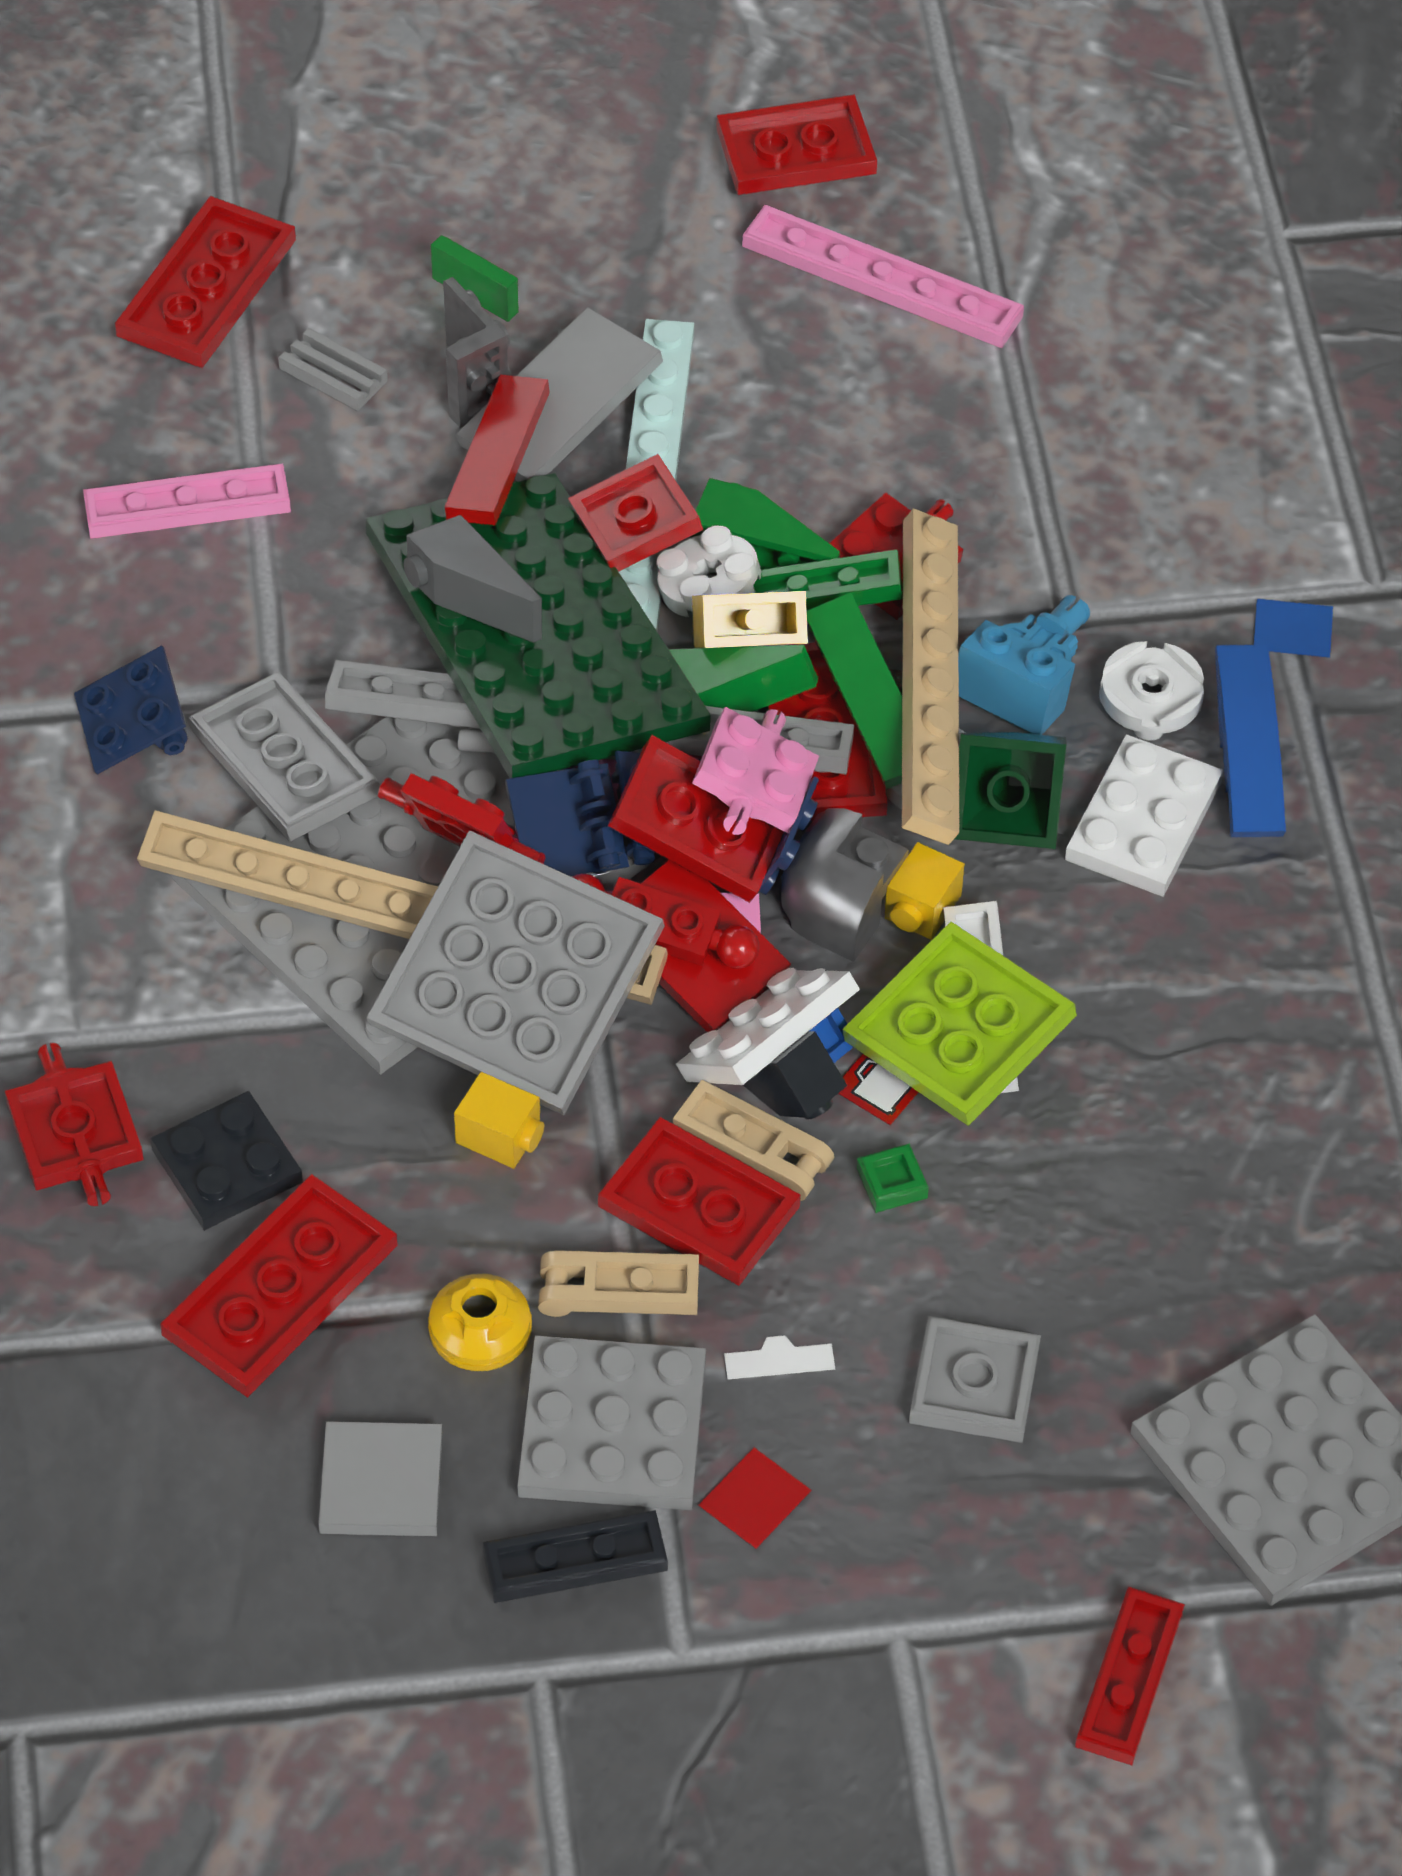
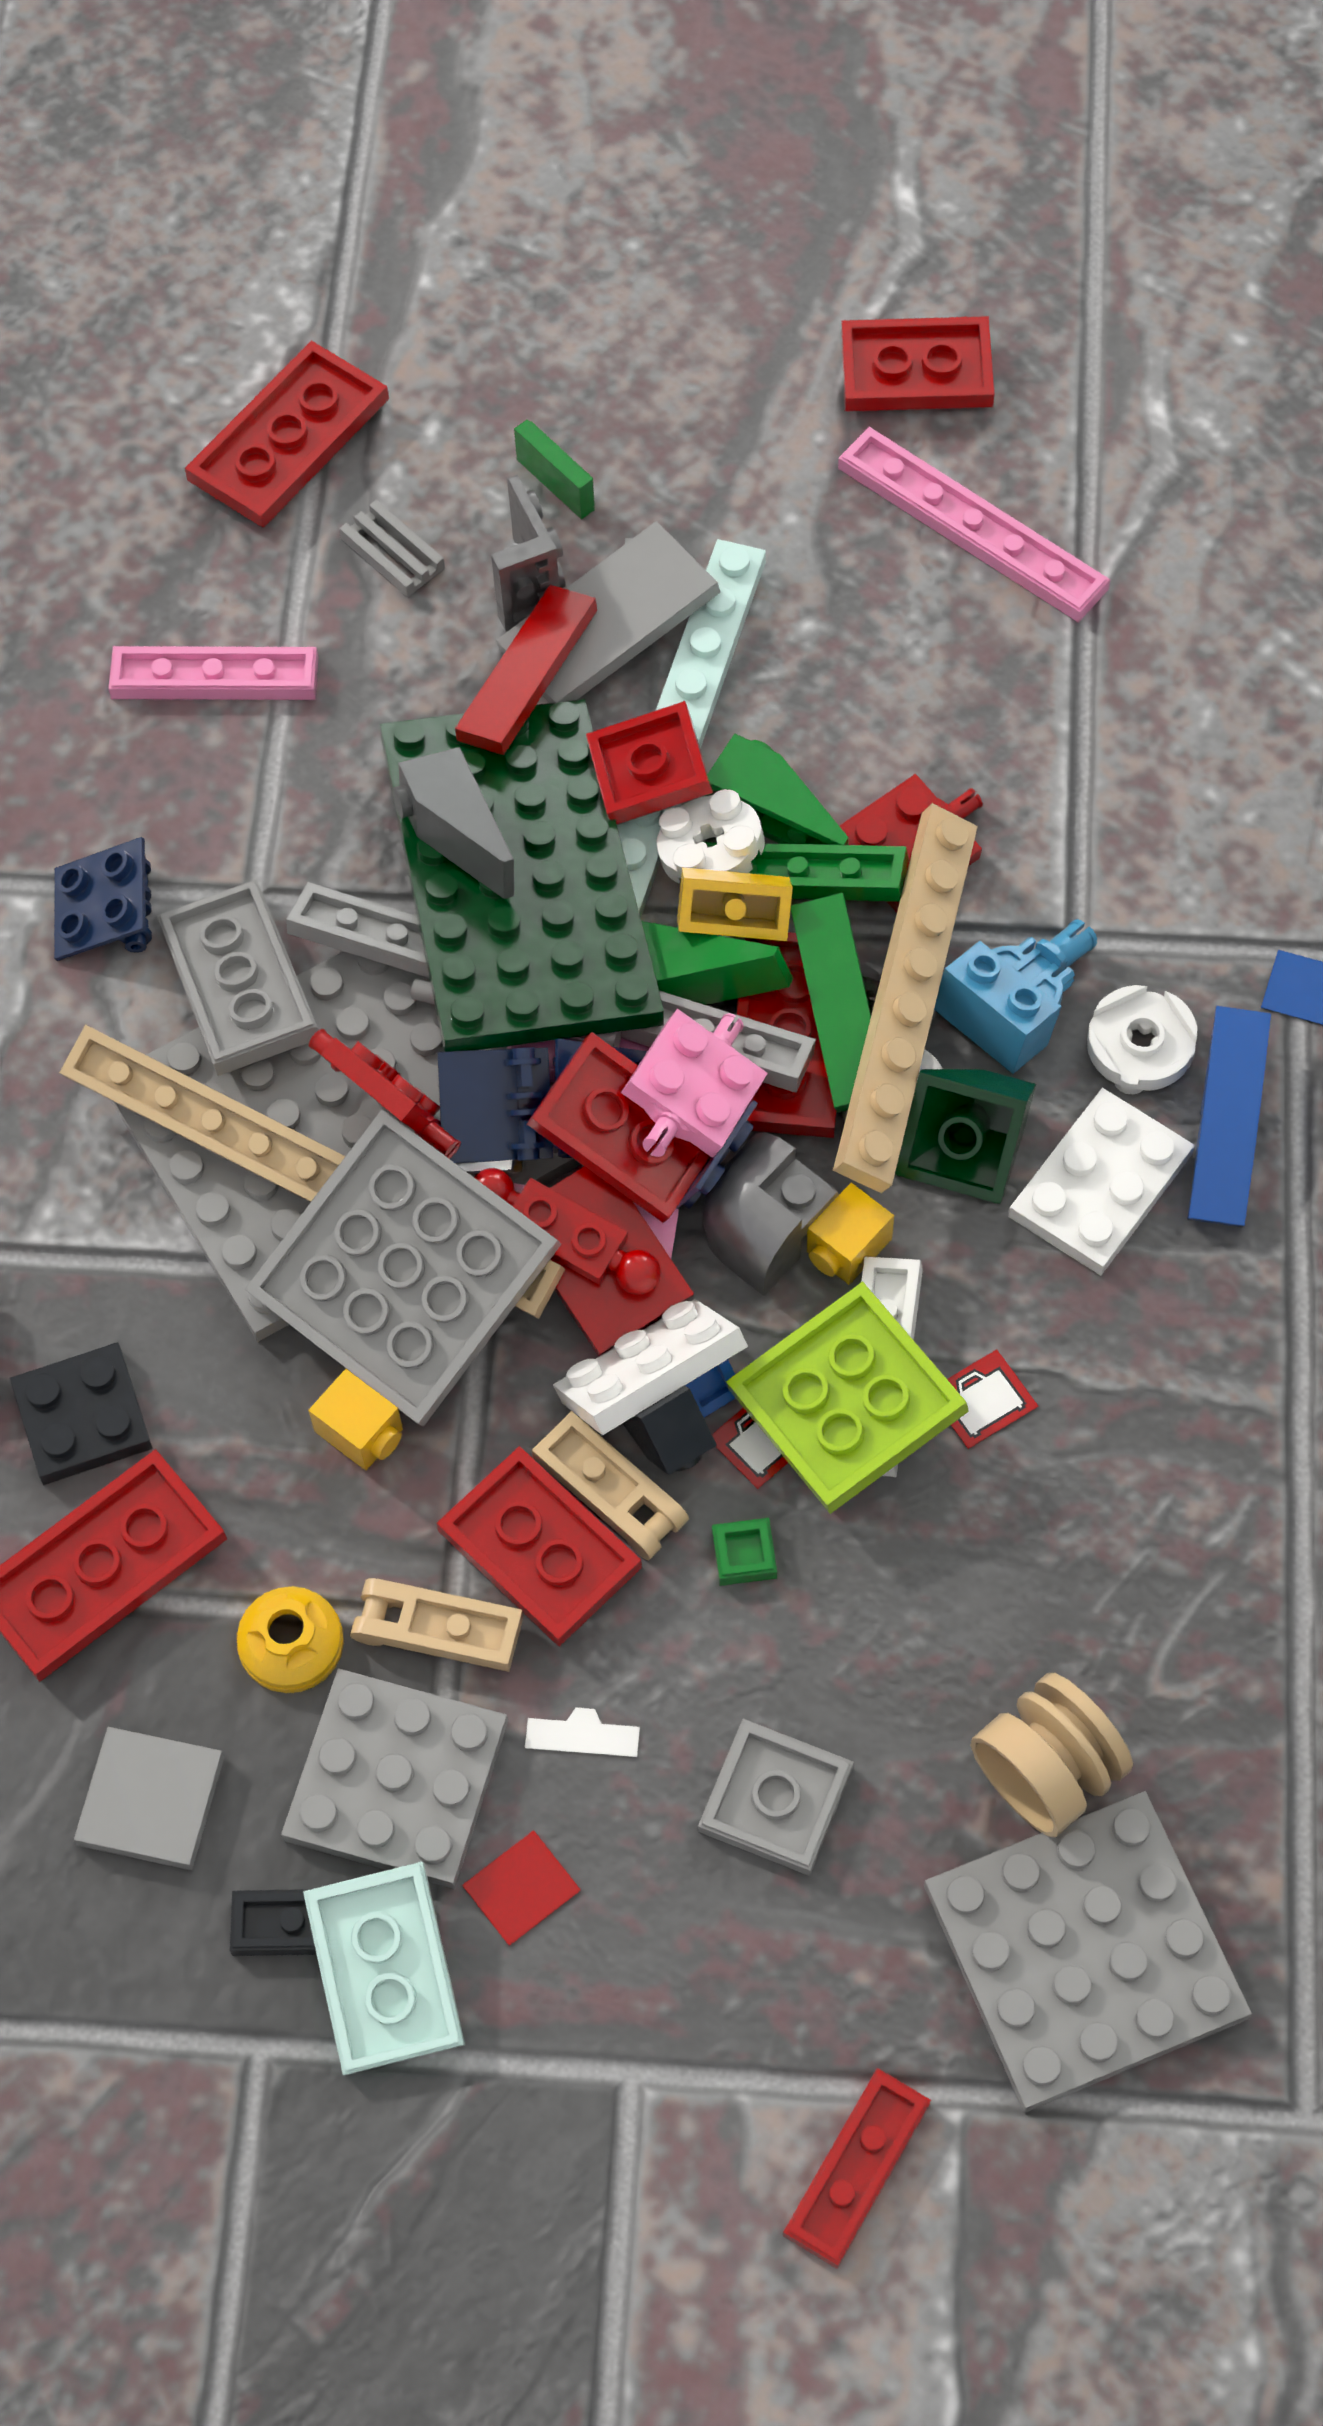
camera: 15 degrees right, 10 degrees up
none -> light aqua tile [303,1862,465,2075]
none -> sticker [947,1349,1039,1449]
none -> tan wheel [970,1673,1133,1837]

